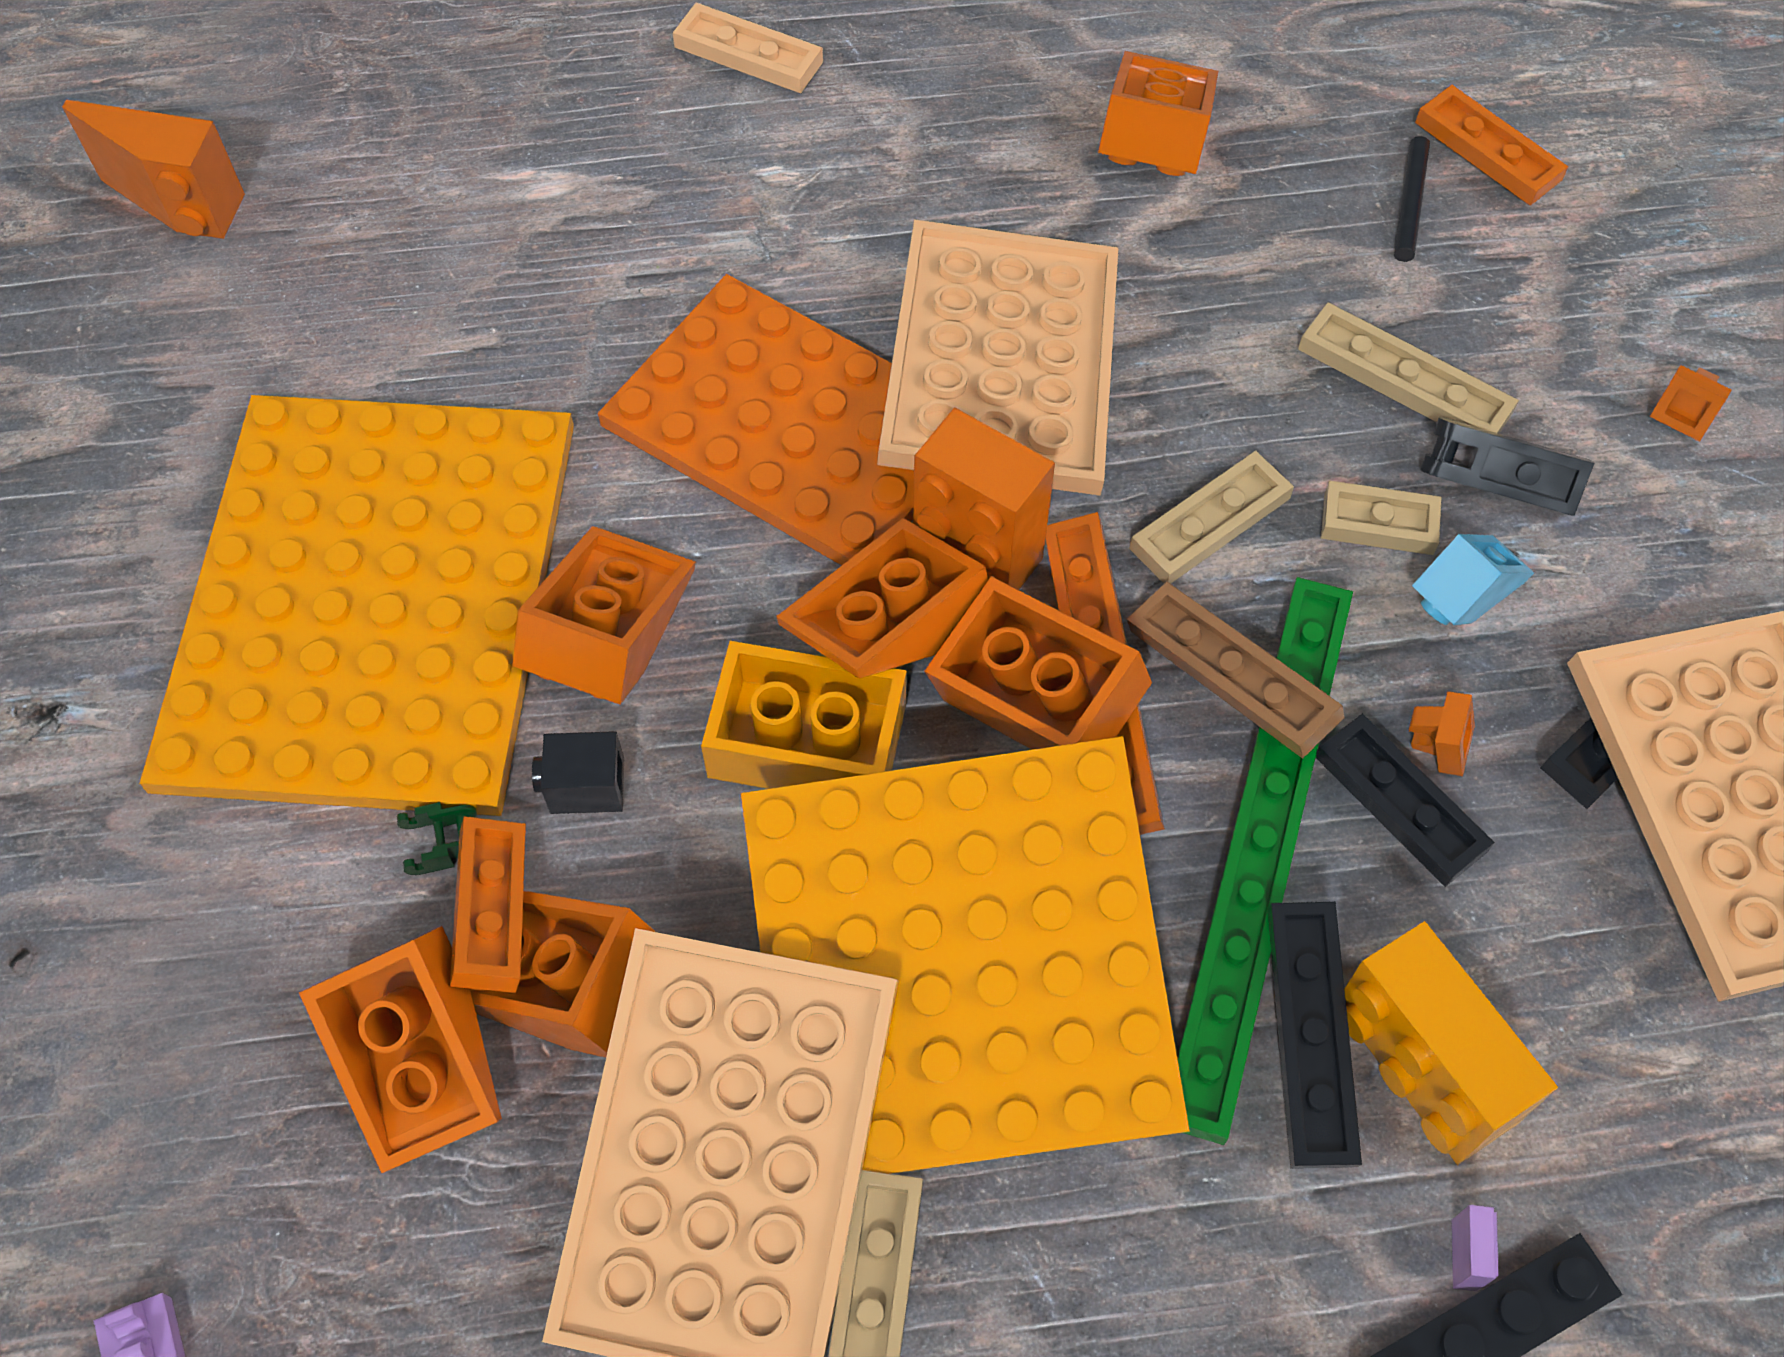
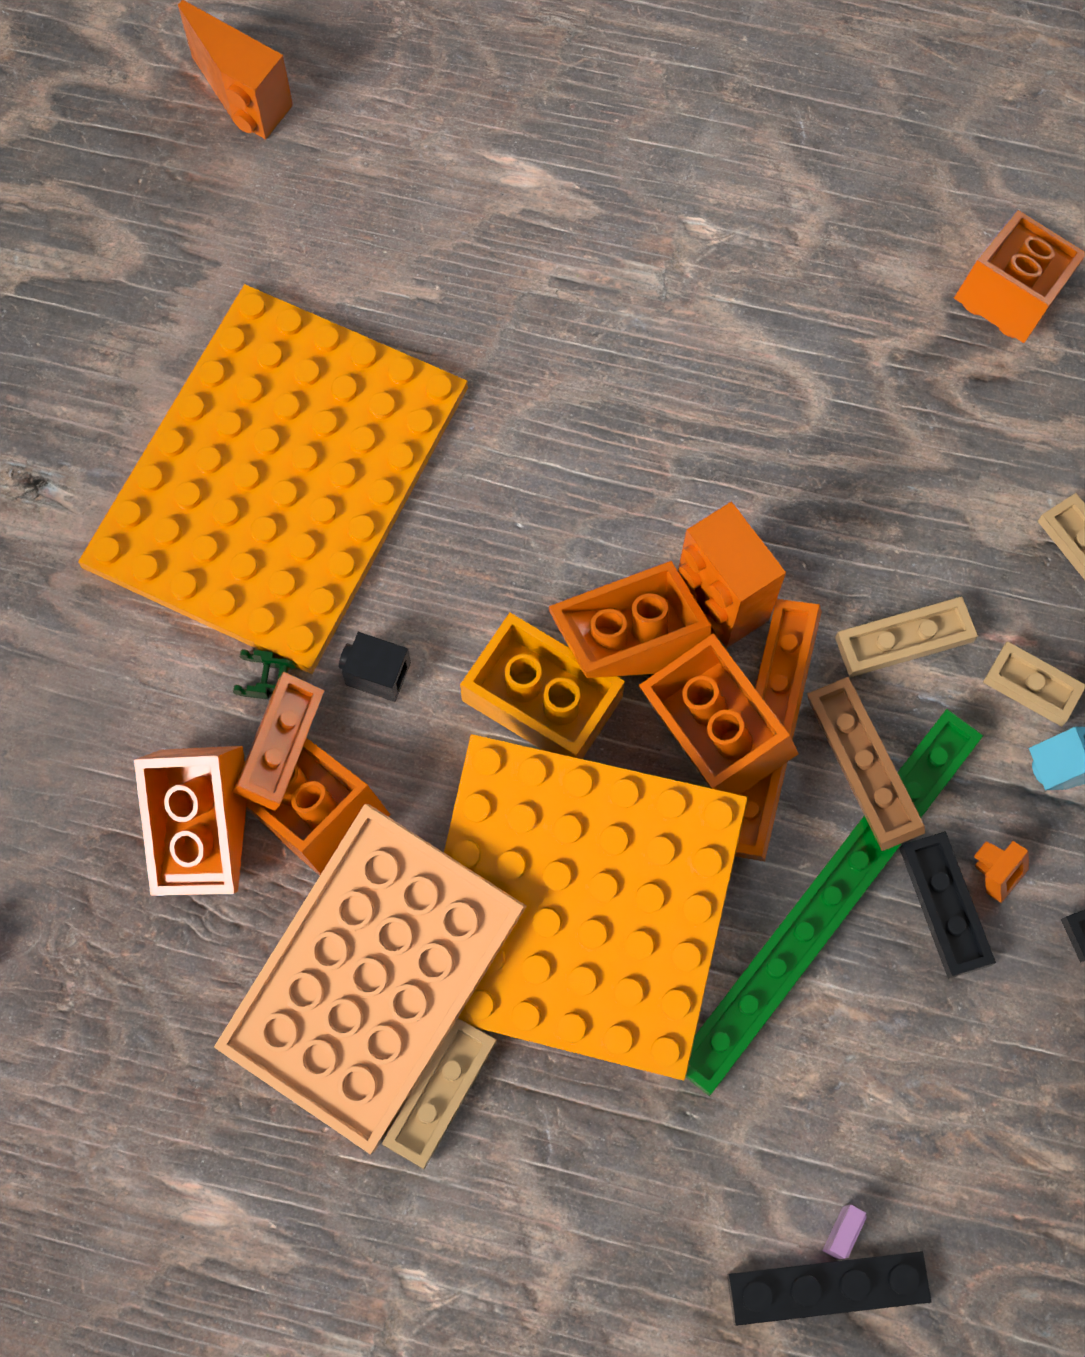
camera: 20 degrees right, 10 degrees up
orange slope [513,526,696,705] -> none
orange plate [598,274,914,566] -> none
light nougat plate [673,2,823,94] -> none
light nougat plate [877,219,1118,496] -> none
black plate [1267,901,1362,1169] -> none
light orange brick [1344,921,1558,1166] -> none

